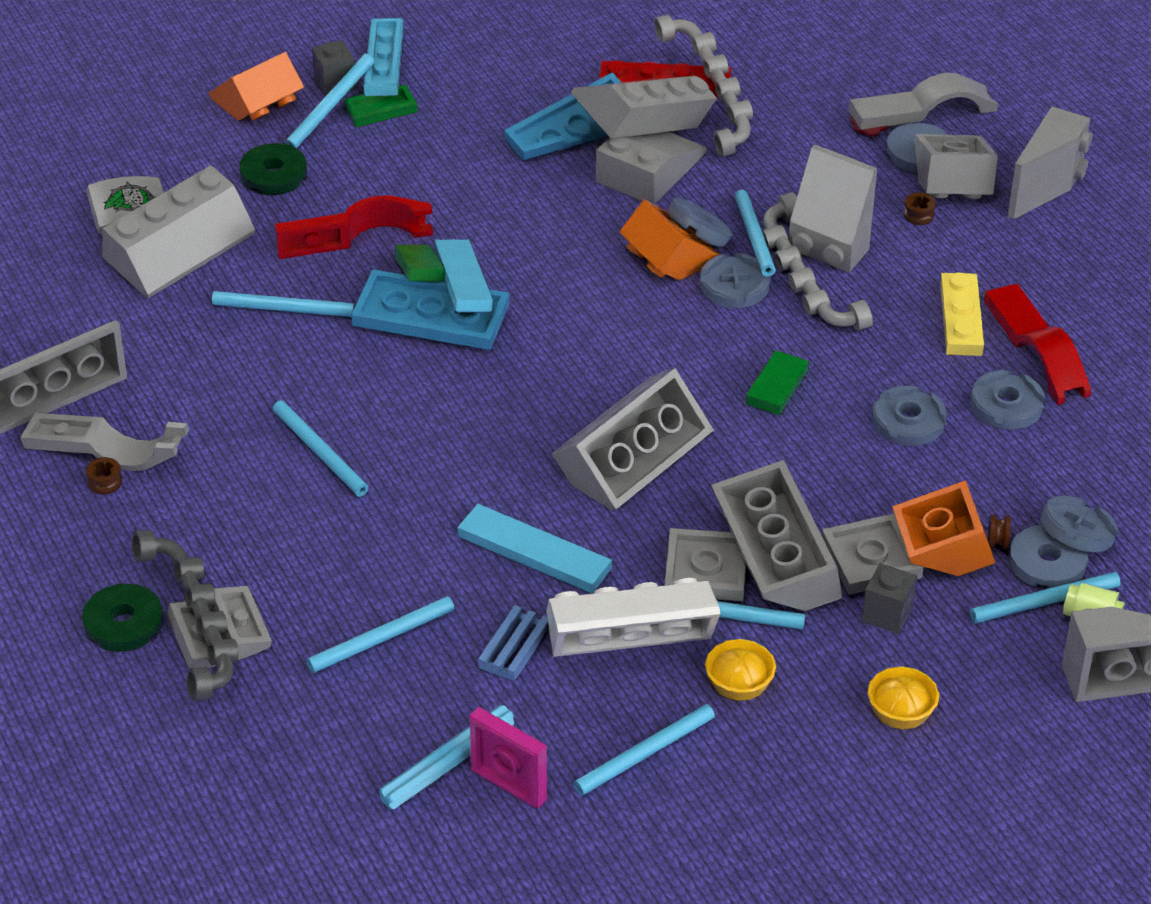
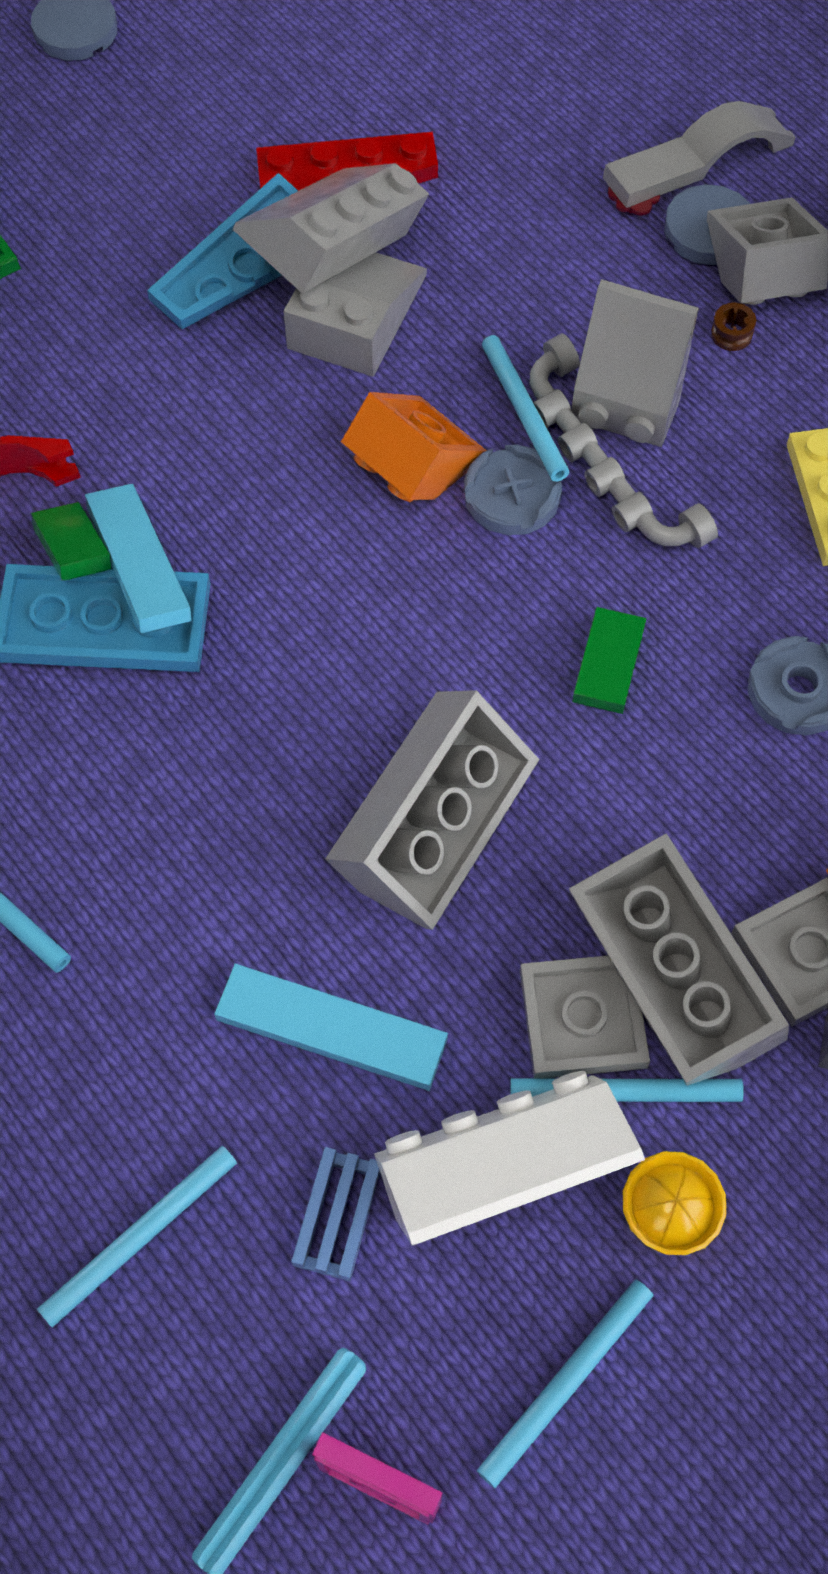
camera: 10 degrees left, 20 degrees up
light grey bar [654,14,753,157] -> none
sand blue tile [667,198,732,247] -> none

